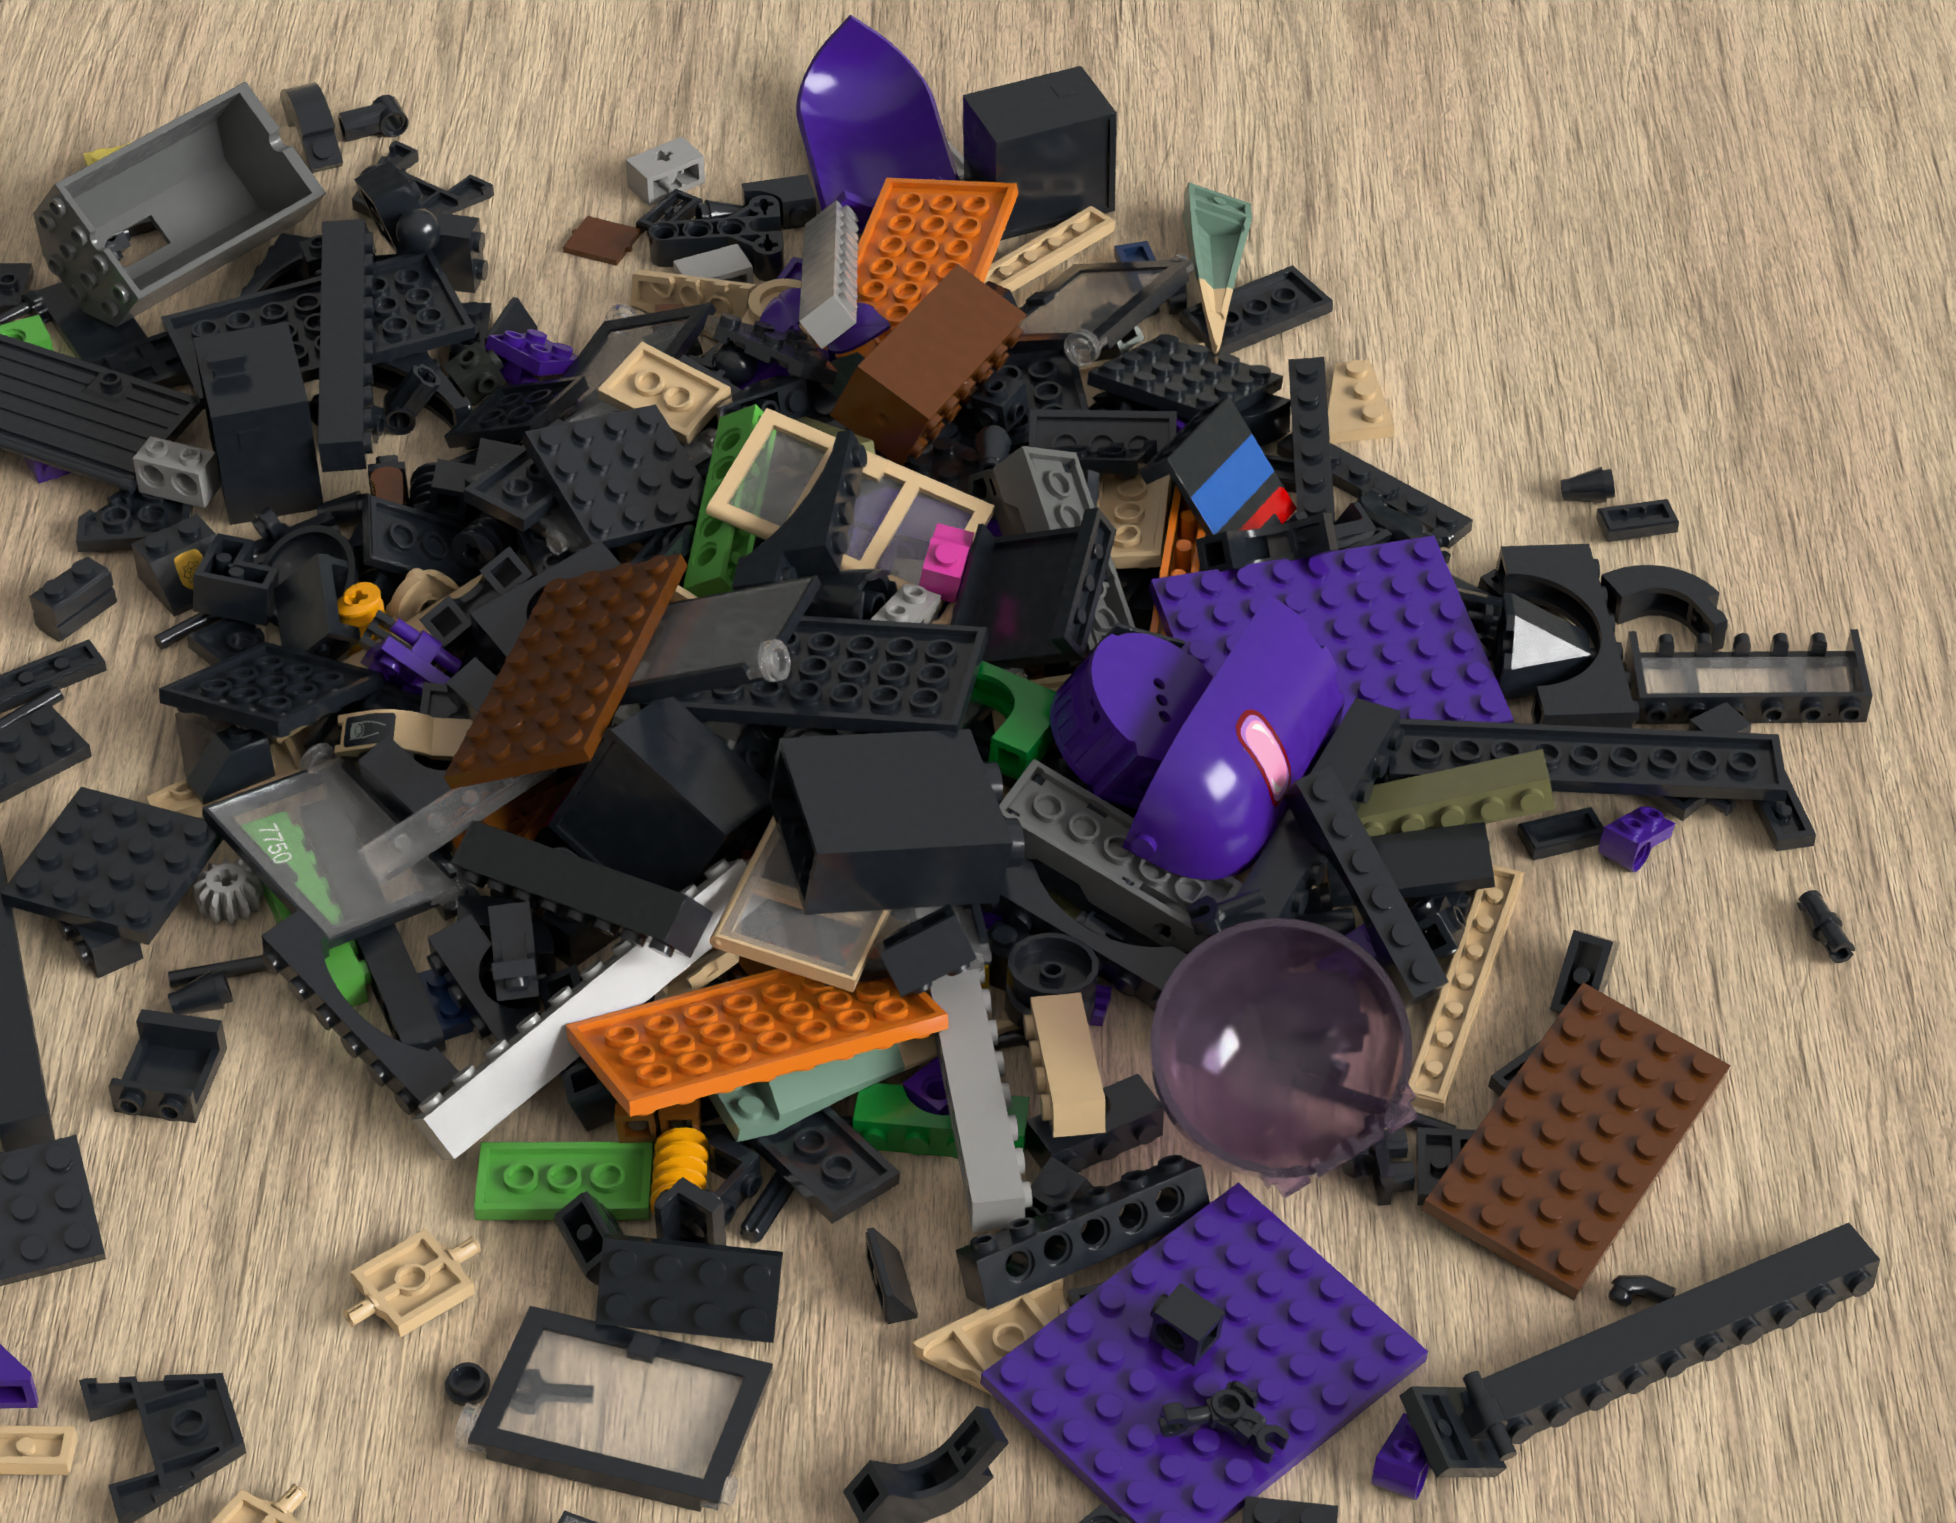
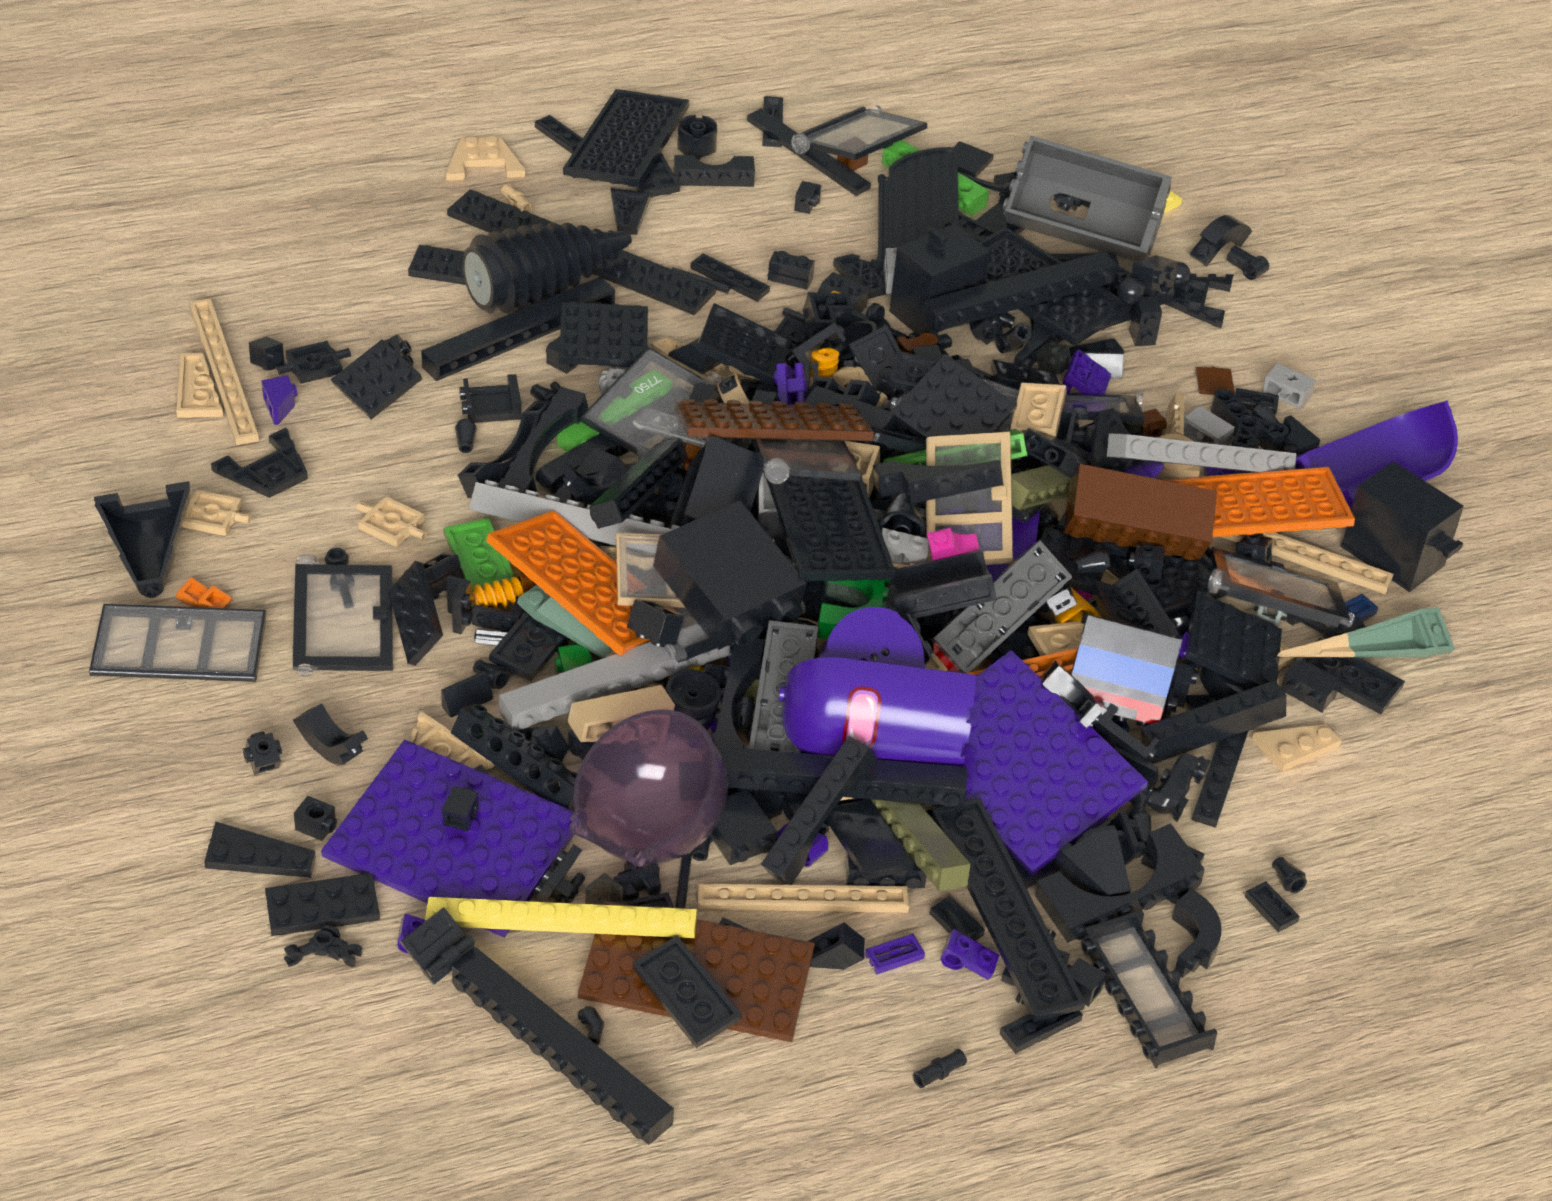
camera: 65 degrees right, 0 degrees up
black piece [1157,1381,1290,1464] -> none
black bar [1187,887,1266,935] -> none
black brick [1410,895,1466,959] -> none
none -> light yellow plate [425,897,697,938]
none -> black cone [455,419,477,453]
none -> black arch [458,401,551,498]
none -> black cone [473,660,509,689]
none -> black plate [533,844,585,903]
none -> clear smoke panel [585,873,623,905]
none -> black plate [632,936,742,1049]
none -> dark purple tile [865,933,925,975]
none -> black brick [1281,658,1341,713]

